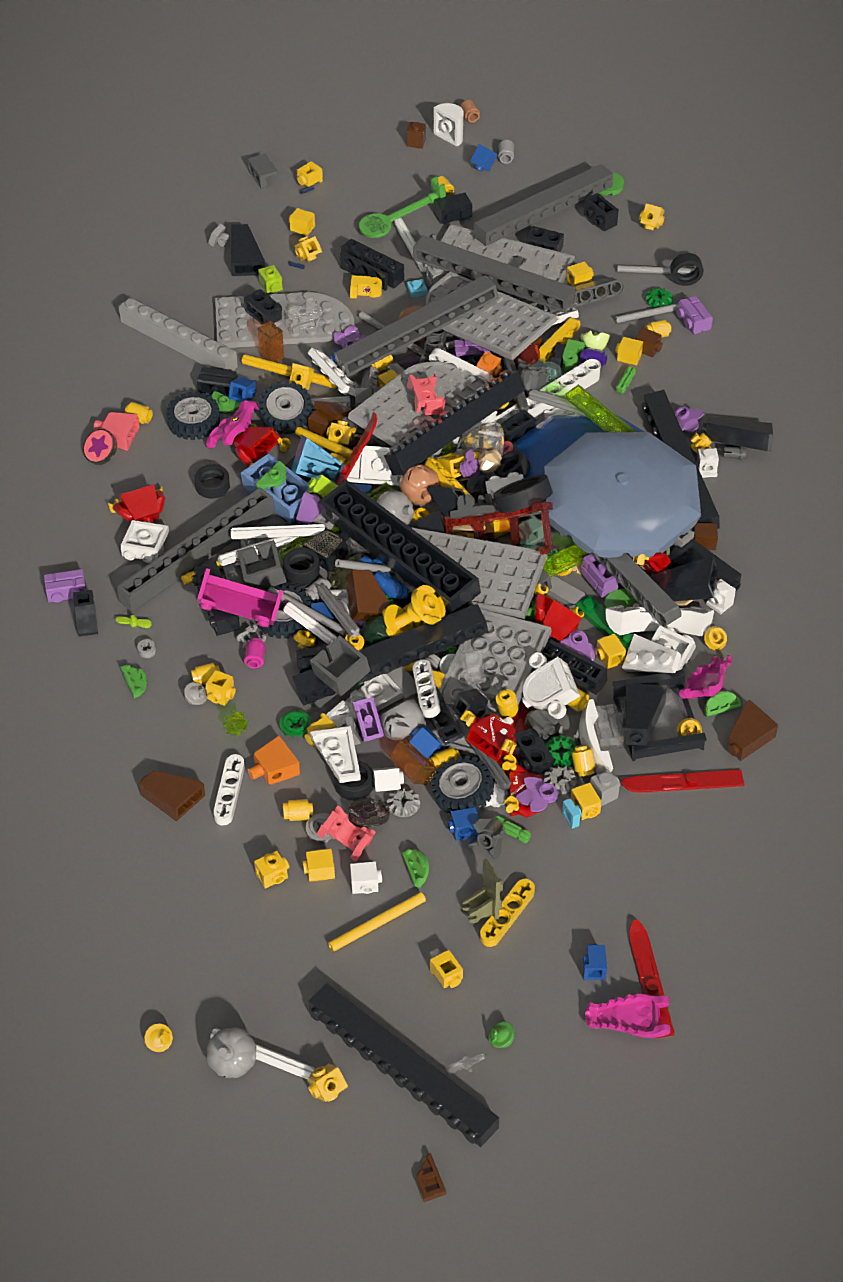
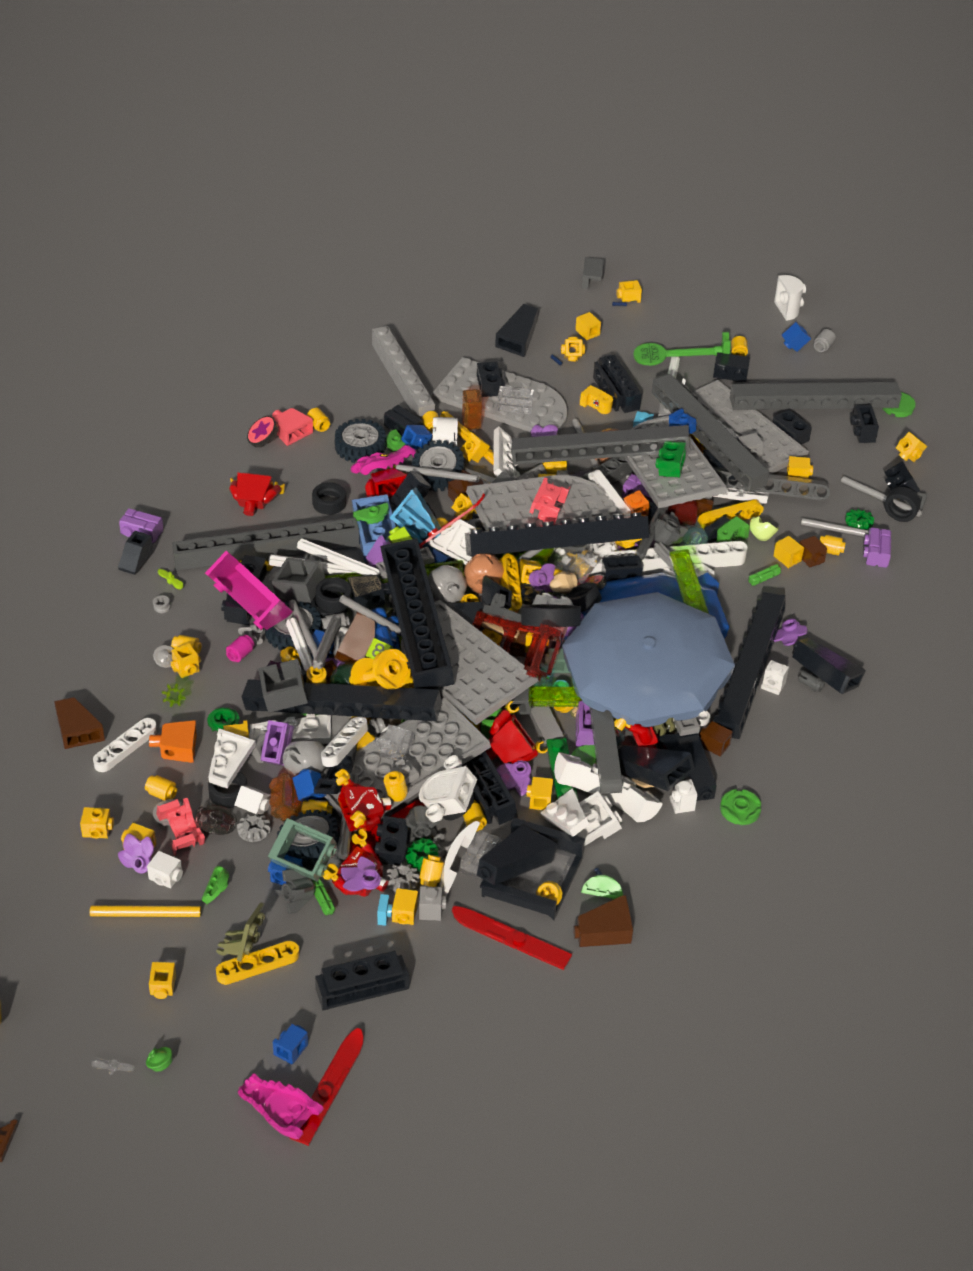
camera: 30 degrees right, 5 degrees down
bright green plate [120,665,148,699] -> none
white plate [121,520,169,563] -> none
light grey tile [208,224,229,247] -> none
lime brick [258,265,283,294] -> none
yellow piece [295,427,353,458] -> none
black brick [308,983,499,1147] -> none
reddish brown brick [407,122,426,149] -> none
black brick [452,688,488,718] -> none
nougat brick [460,100,480,123] -> none
dark purple brick [580,348,607,368] -> none
dark pink animal [679,655,733,699] -> none
yellow gear [690,433,712,454] -> none
yellow hat [704,626,727,650] -> none
none -> medium lavender plate [118,833,154,874]
none -> sand green window [268,818,337,882]
none -> black brick [315,950,409,1011]
none -> lime tile [366,638,393,659]
none -> black brick [390,471,431,508]
none -> light grey piece [396,464,479,482]
none -> yellow brick [422,411,439,436]
none -> white brick [433,417,458,446]
none -> green brick [656,441,686,478]
none -> blue brick [669,408,696,435]
none -> bright green tile [720,789,761,825]
none -> black brick [884,461,920,502]

